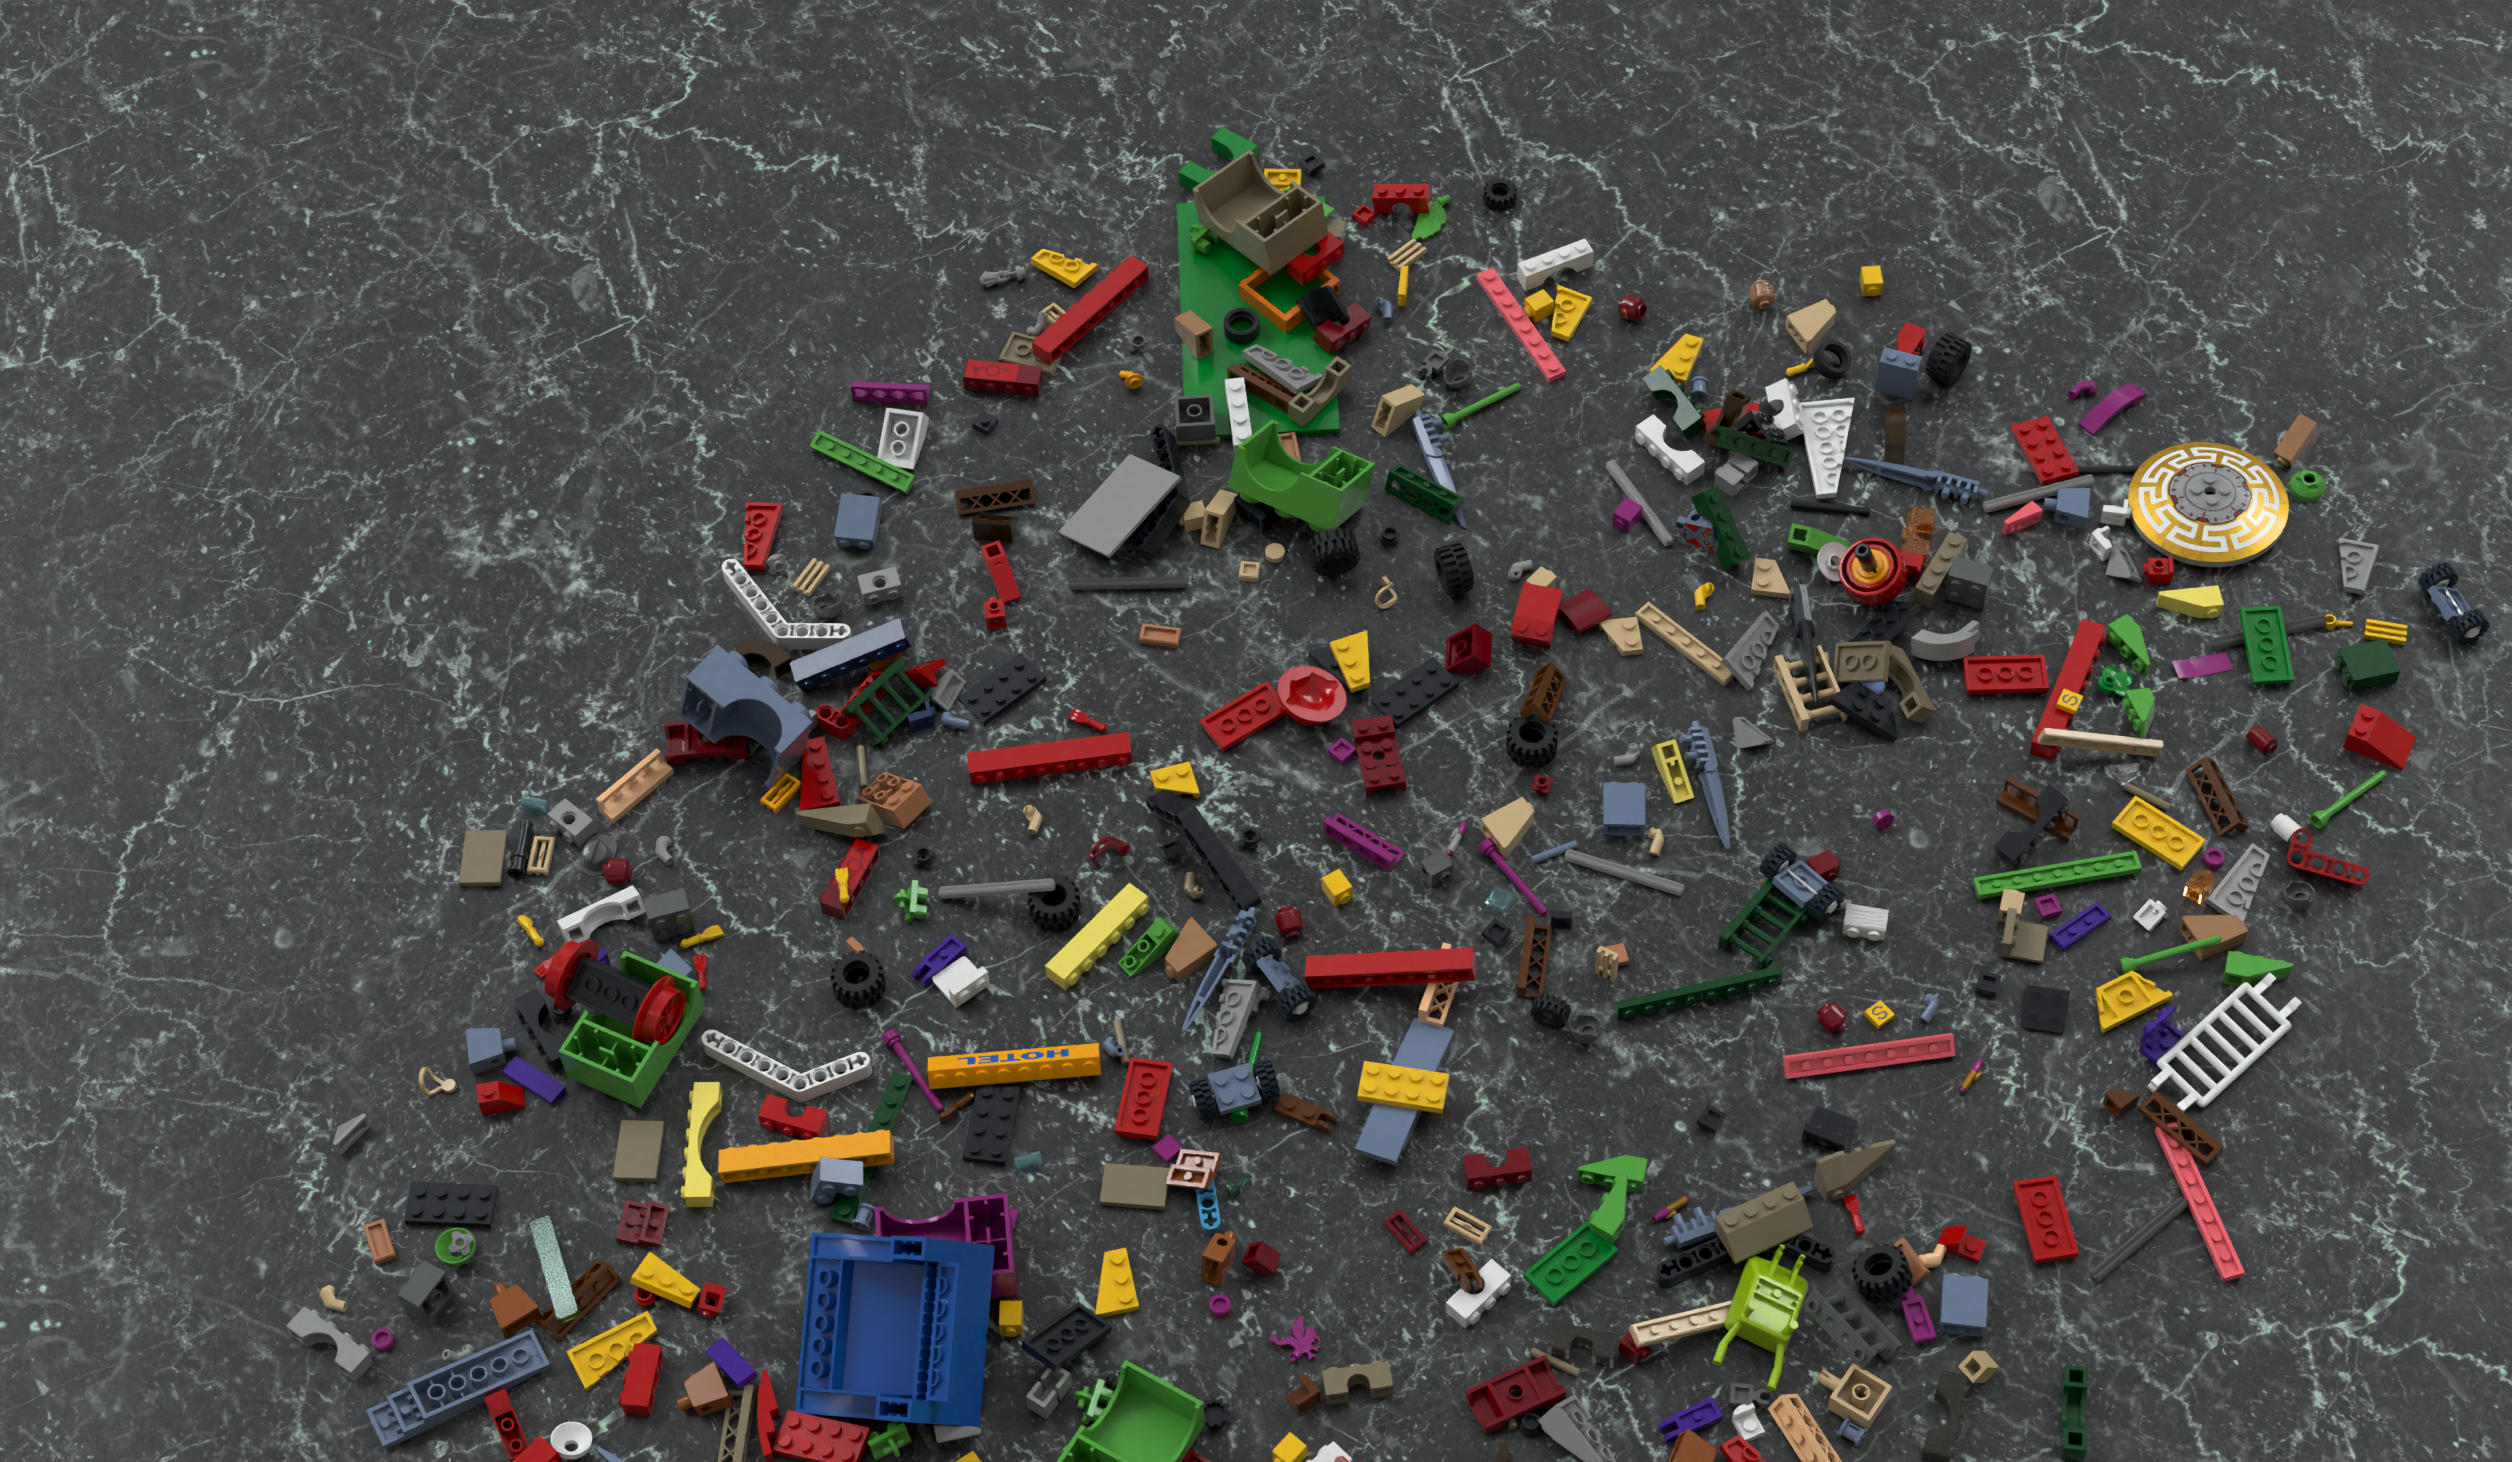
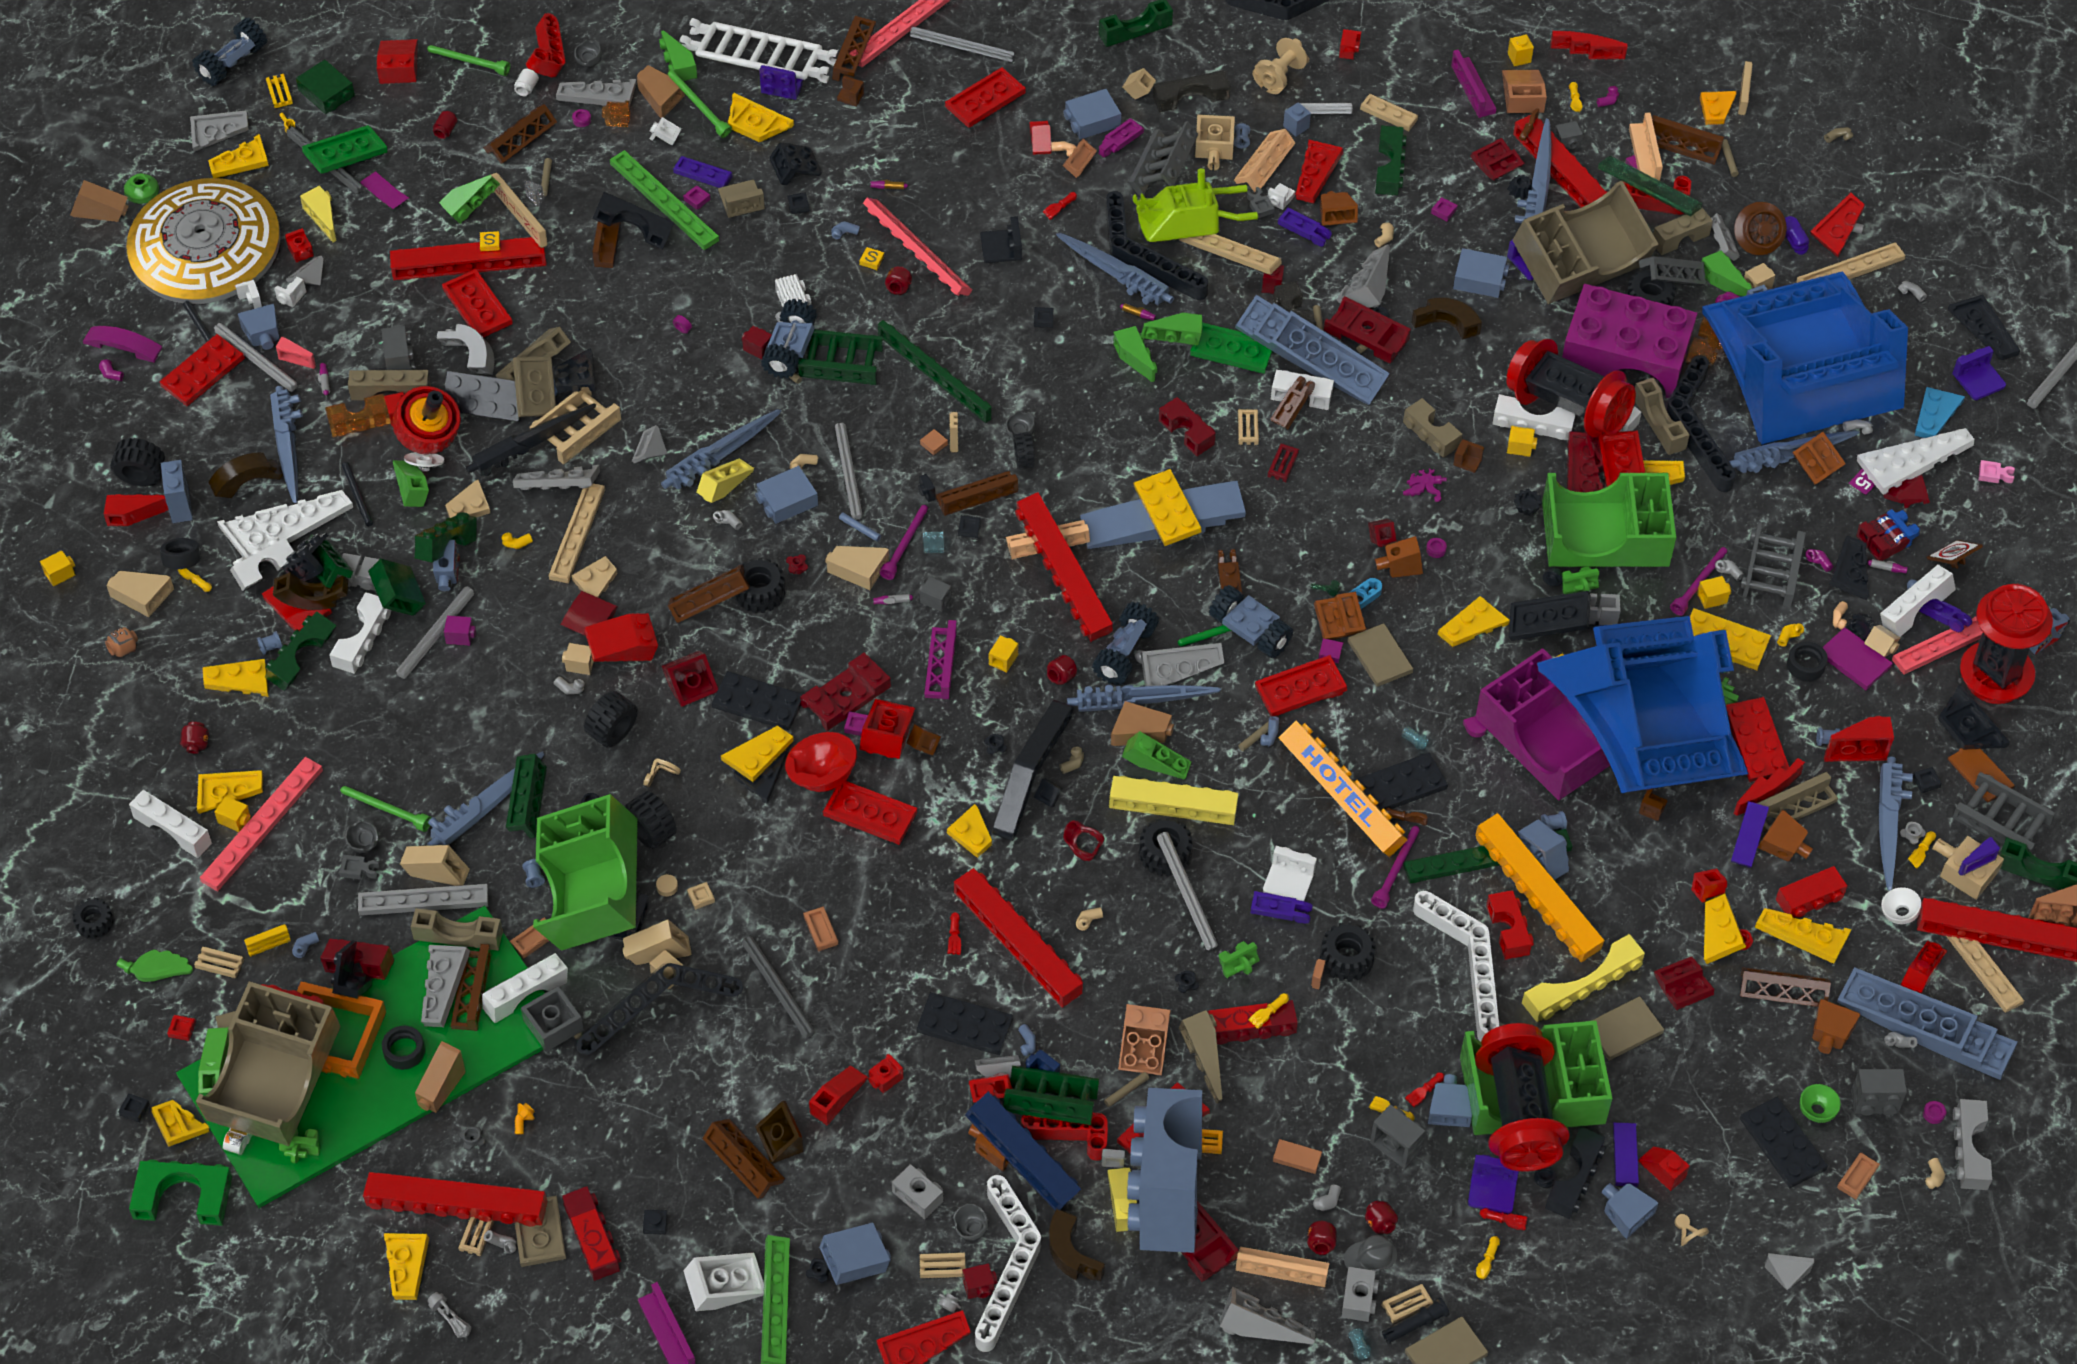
camera: 125 degrees left, 0 degrees up
light grey plate [449,1231,473,1255] -> none
clear green tile [529,1215,581,1324] -> none
white arch [557,885,646,943] -> none
light grey piece [1058,454,1181,558] -> none
red arch [1372,184,1433,213] -> none
dark tan slope [1714,1181,1813,1264] -> none
dark tan wedge [1814,1139,1896,1202] -> none
black tyre [1852,1243,1913,1304] -> none
tan brick [1997,889,2025,922] -> none
green plate [2098,666,2134,697] -> none
bright green slope [2106,614,2150,677] -> none
yellow plate [2111,796,2206,871] -> none
none -> yellow wing [208,134,269,178]
none -> piece [318,363,330,395]
none -> light grey plate [358,884,488,916]
none -> dark green brick [368,558,426,616]
none -> red slope [859,699,915,759]
none -> reddish brown panel [907,724,941,756]
none -> dark red brick [962,1263,998,1299]
none -> light grey wedge [1220,1287,1315,1344]
none -> sand blue slope [1235,295,1390,405]
none -> nougat tile [1273,1139,1322,1174]
none -> dark red head [1307,1221,1337,1255]

